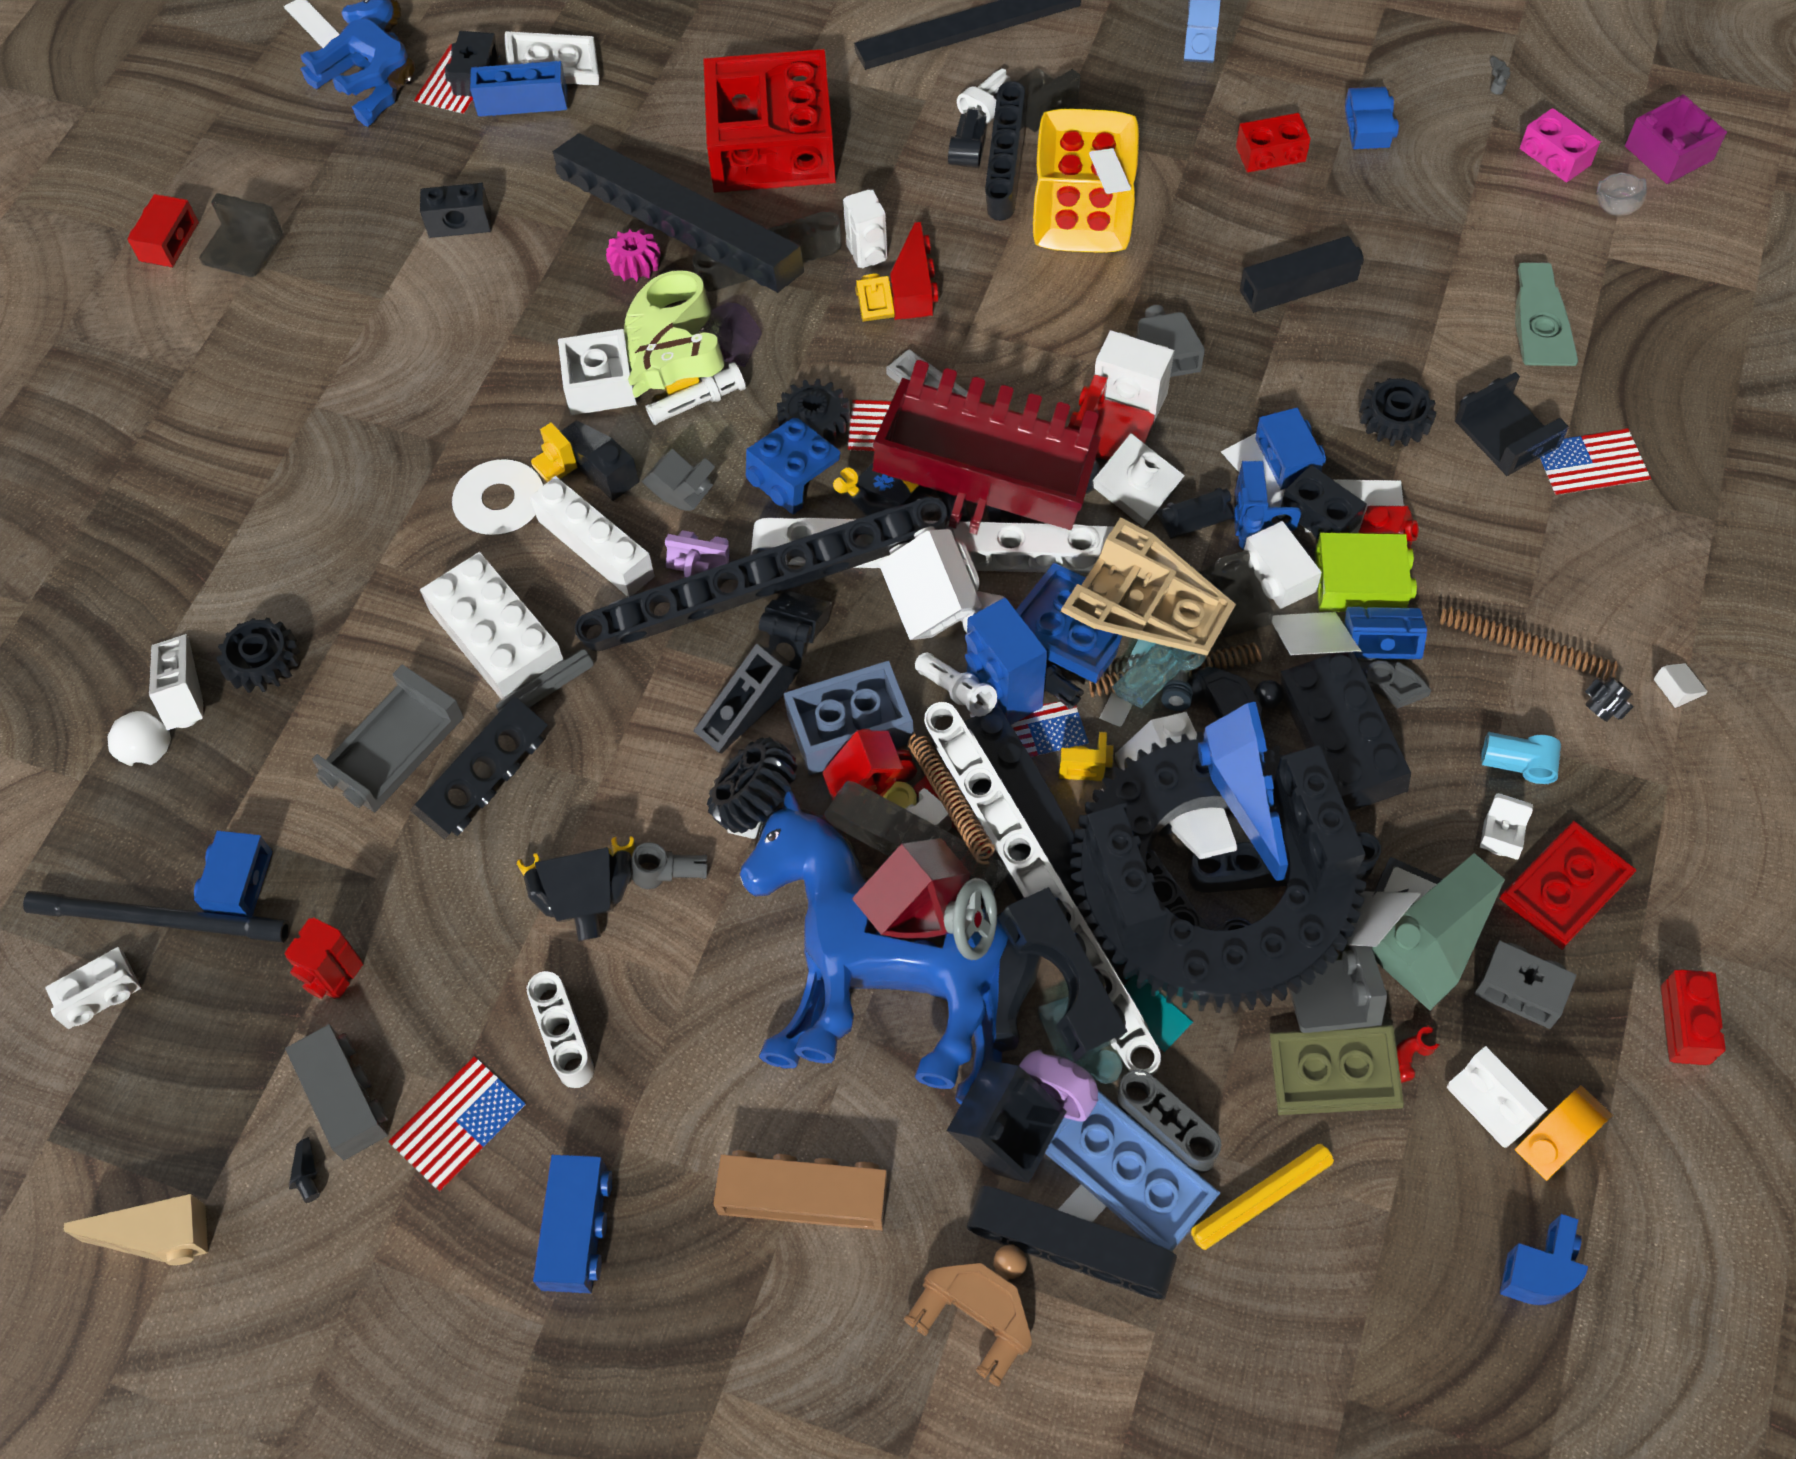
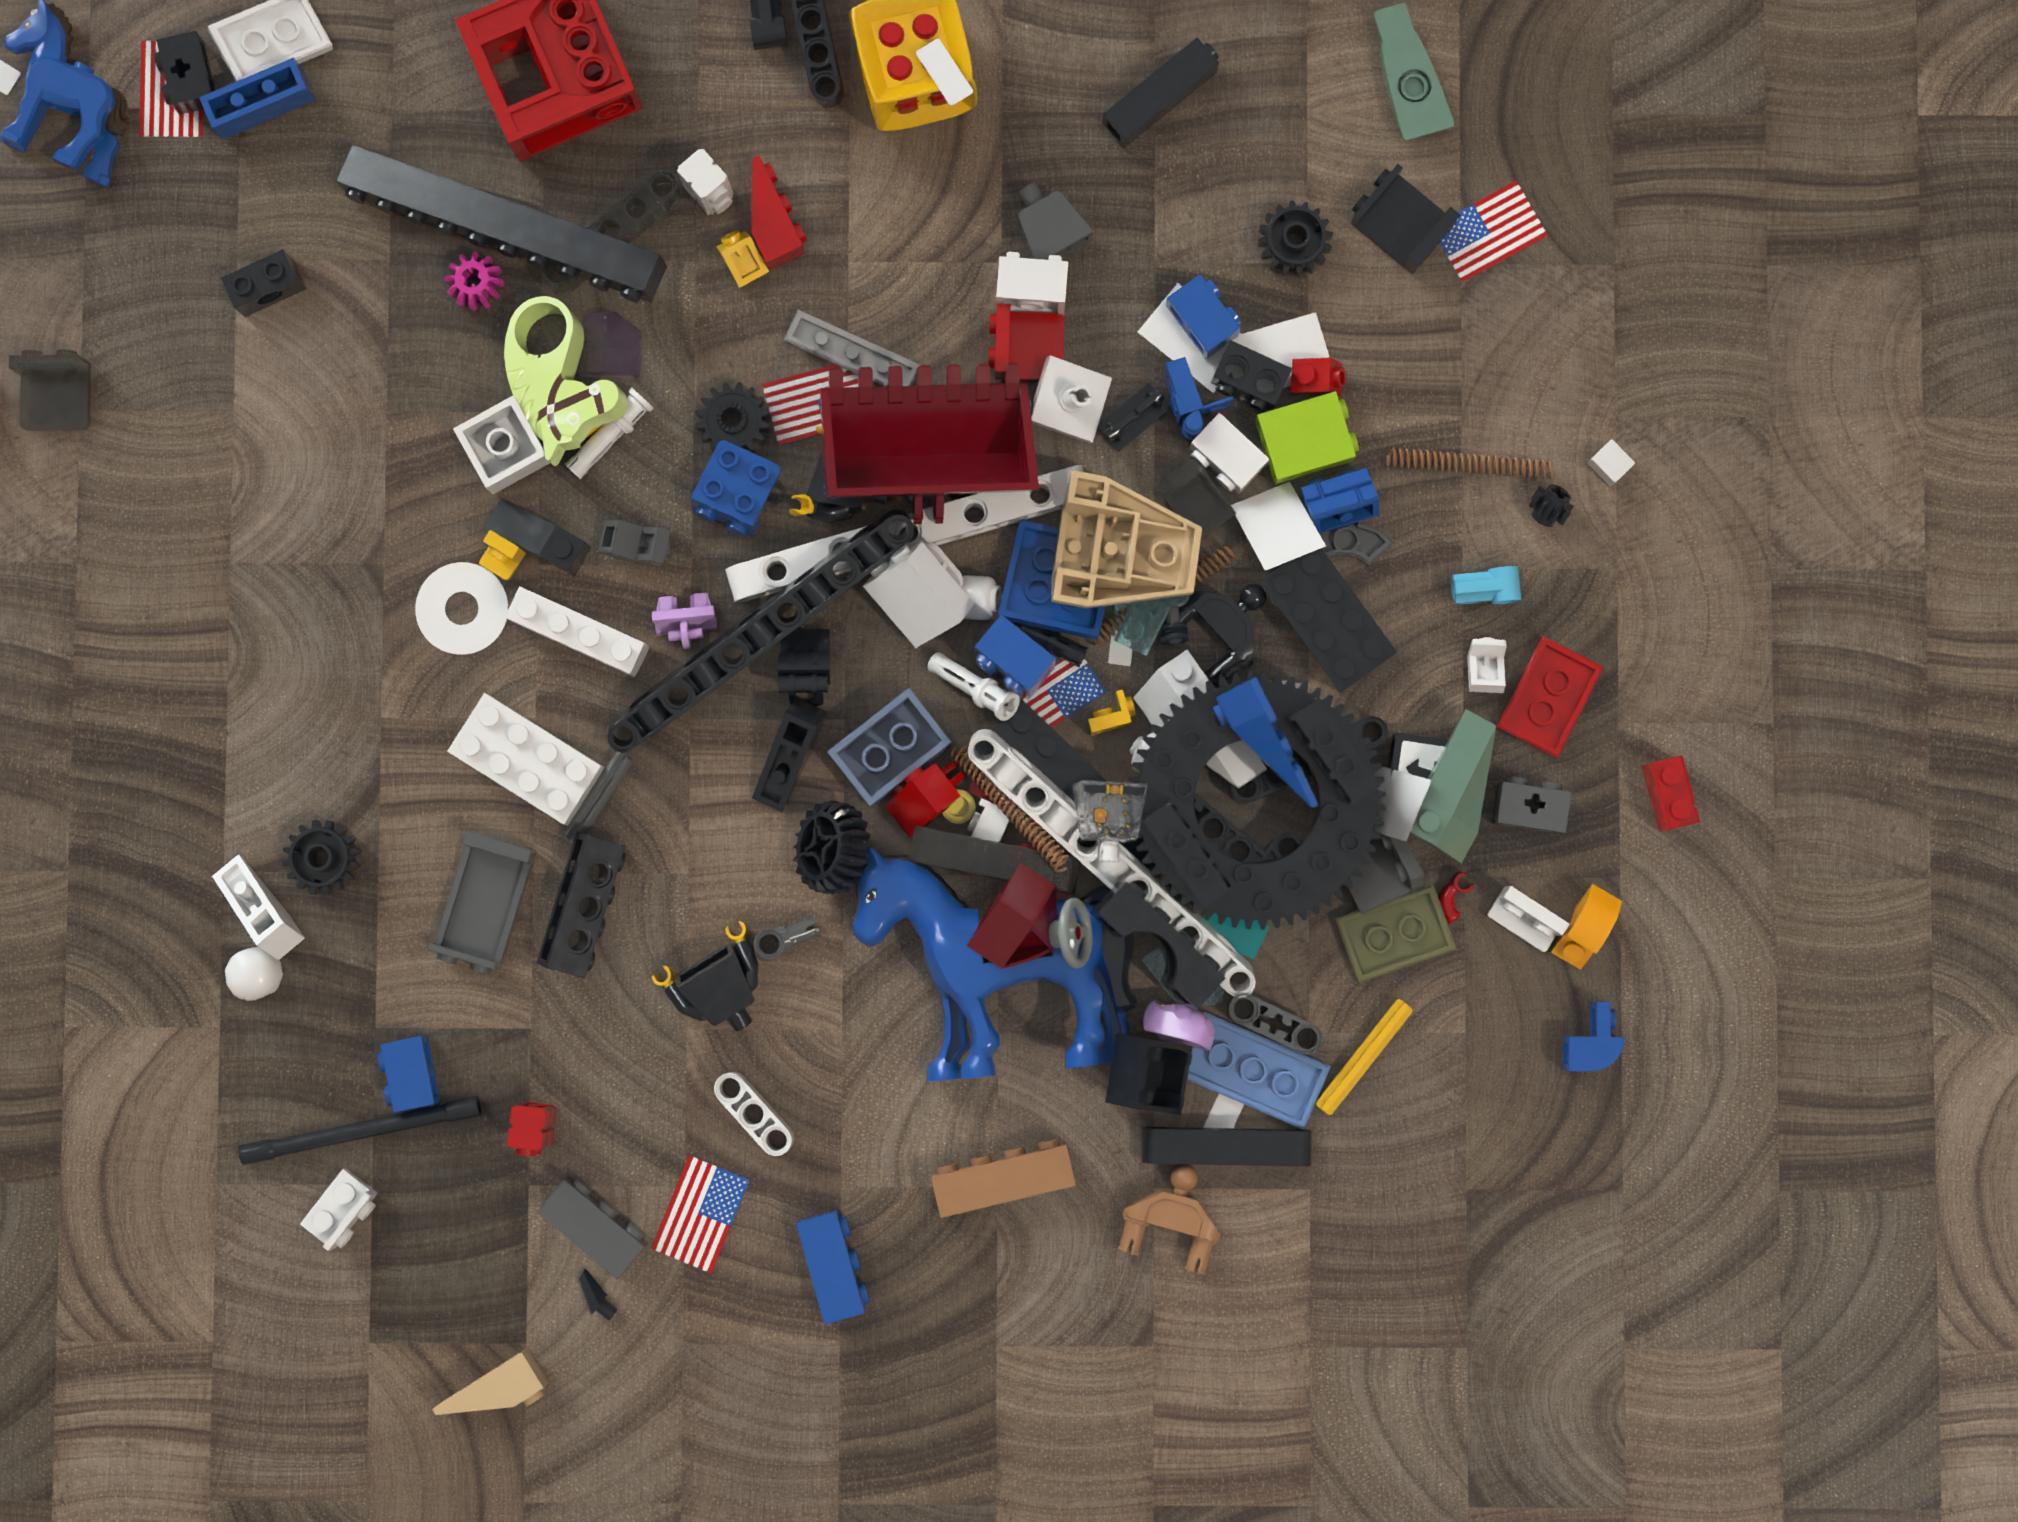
camera: 20 degrees left, 25 degrees up
none -> clear torso [1073,781,1147,862]

